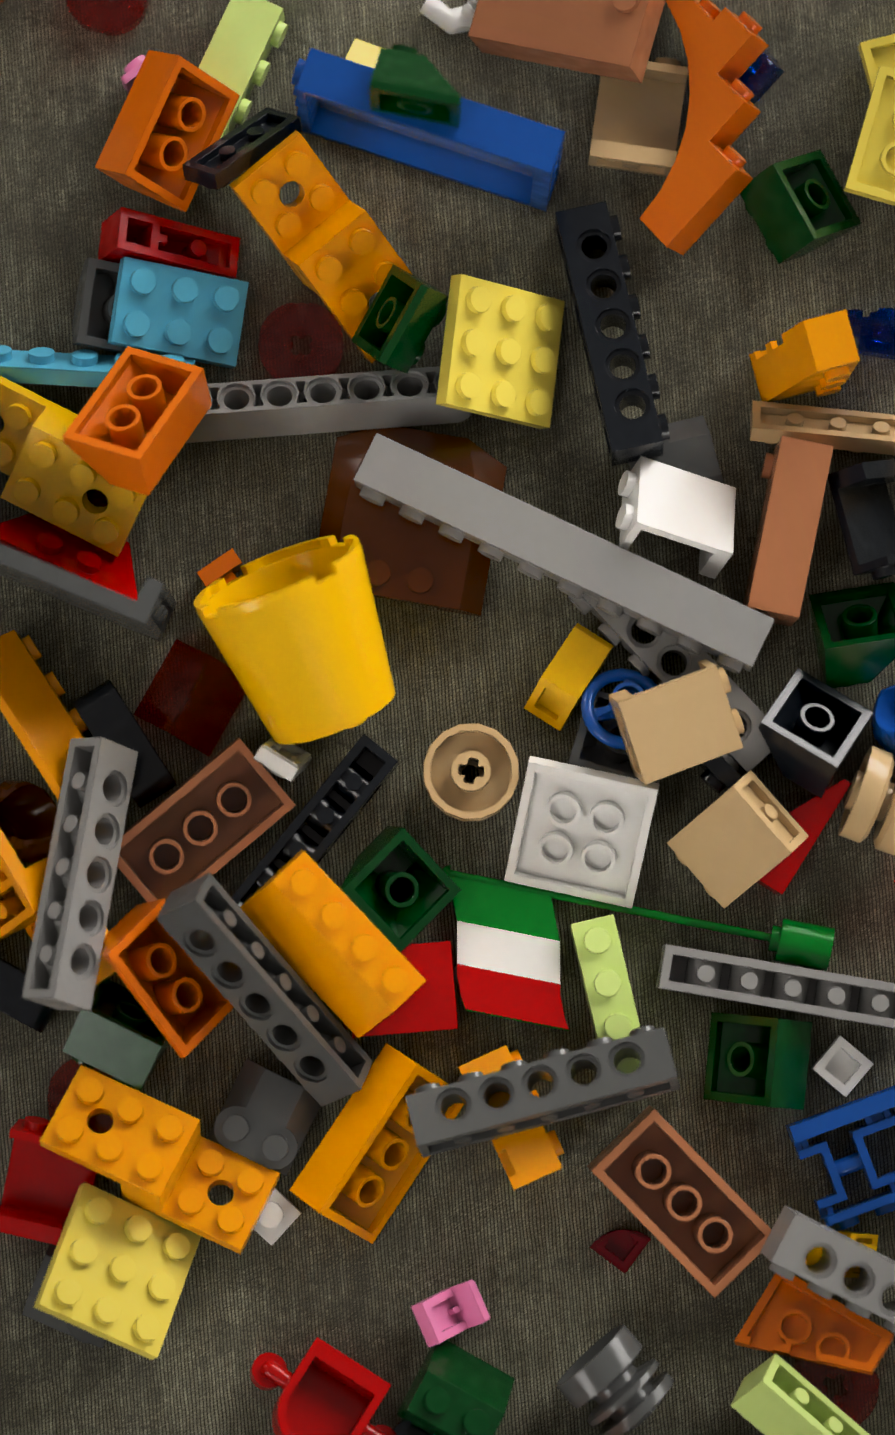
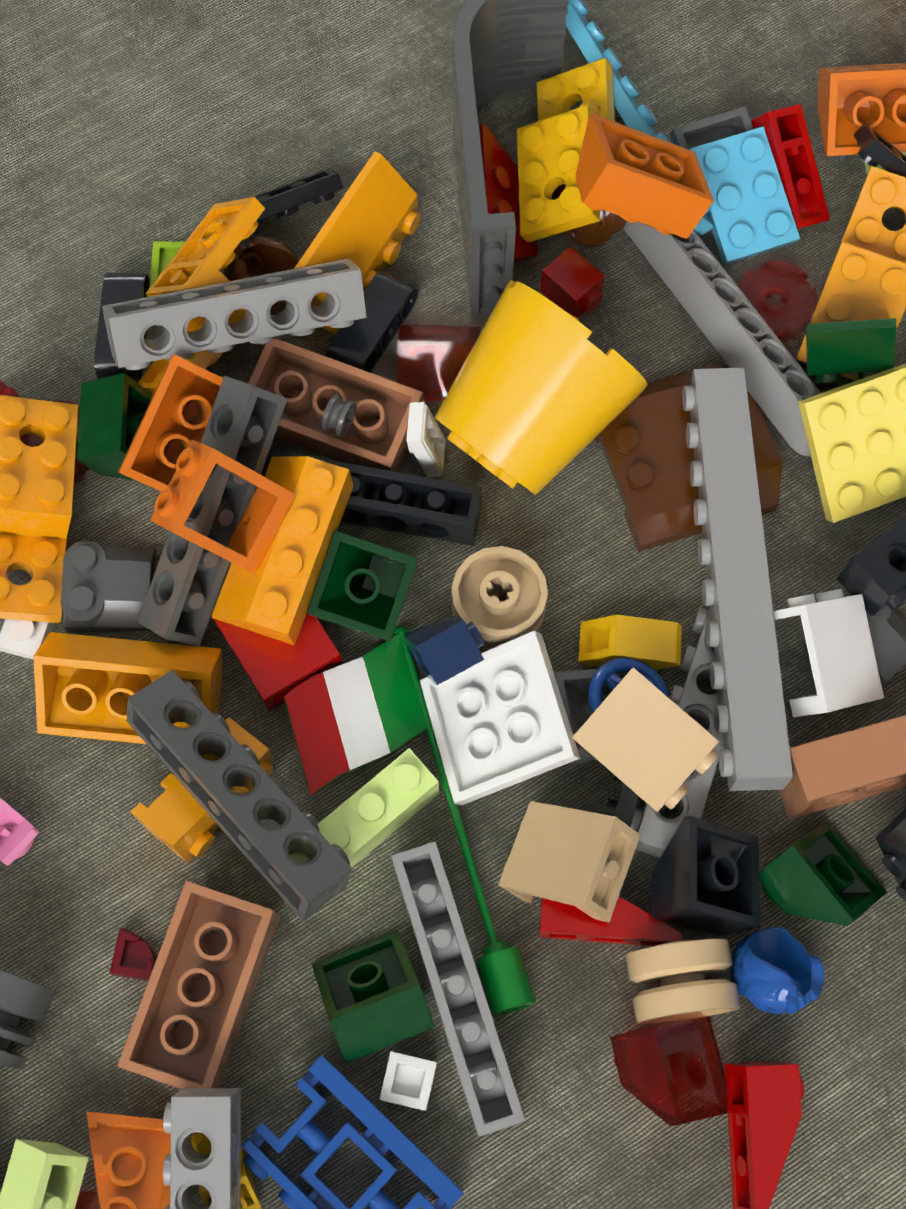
camera: 65 degrees right, 15 degrees down
none -> orange window [150,439,297,574]
none -> dark grey bush [321,394,357,437]
none -> dark blue slope [403,615,484,685]
none -> red brick [540,246,605,318]

